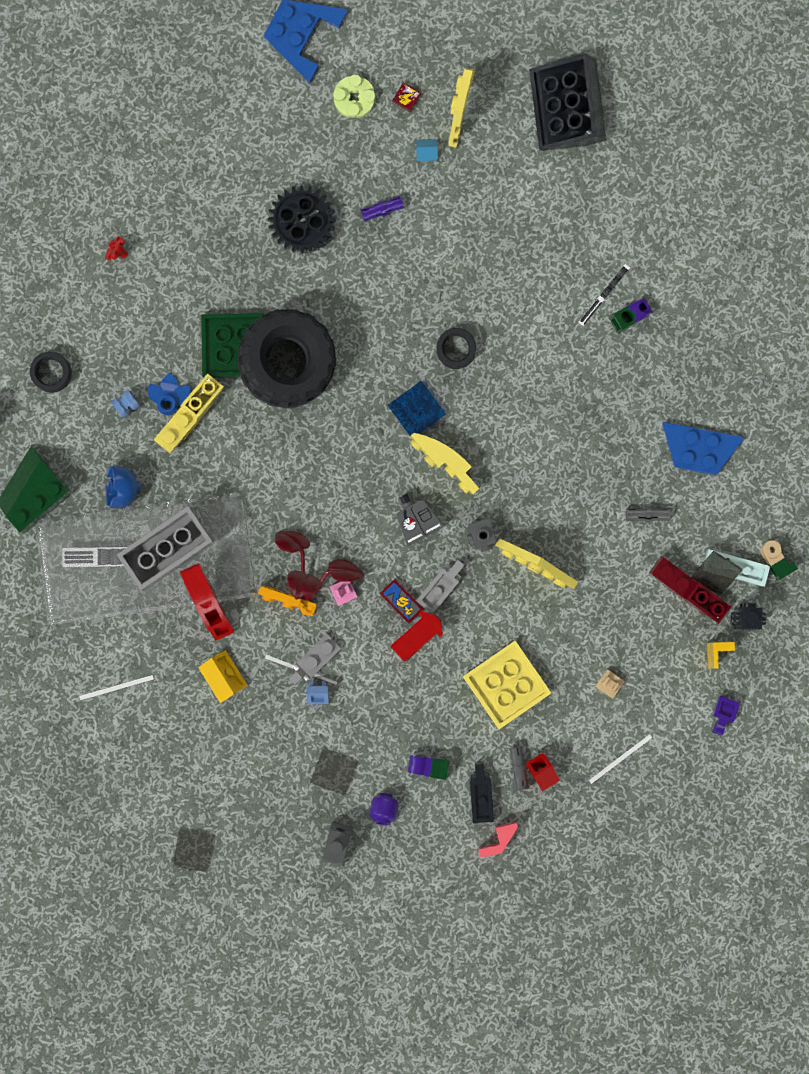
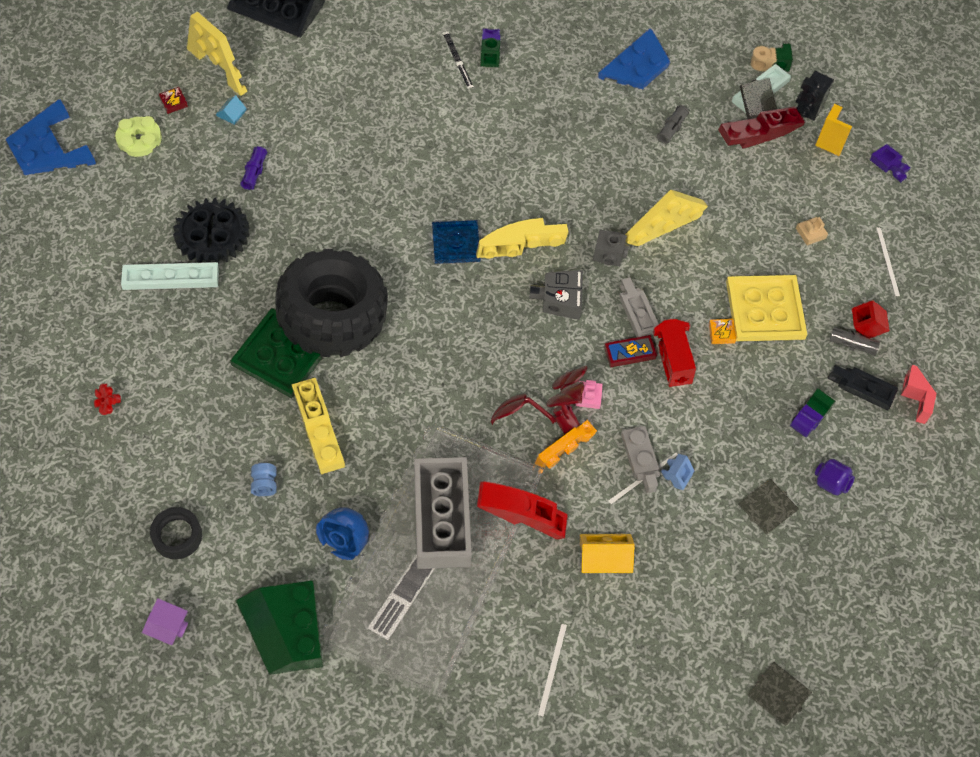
camera: 65 degrees left, 25 degrees down
blue plate [148,373,191,415] -> none
dark grey torso [322,821,353,866] -> none
black tyre [436,328,476,369] -> none
none -> light aqua plate [121,262,219,290]
none -> light orange tile [709,319,736,344]

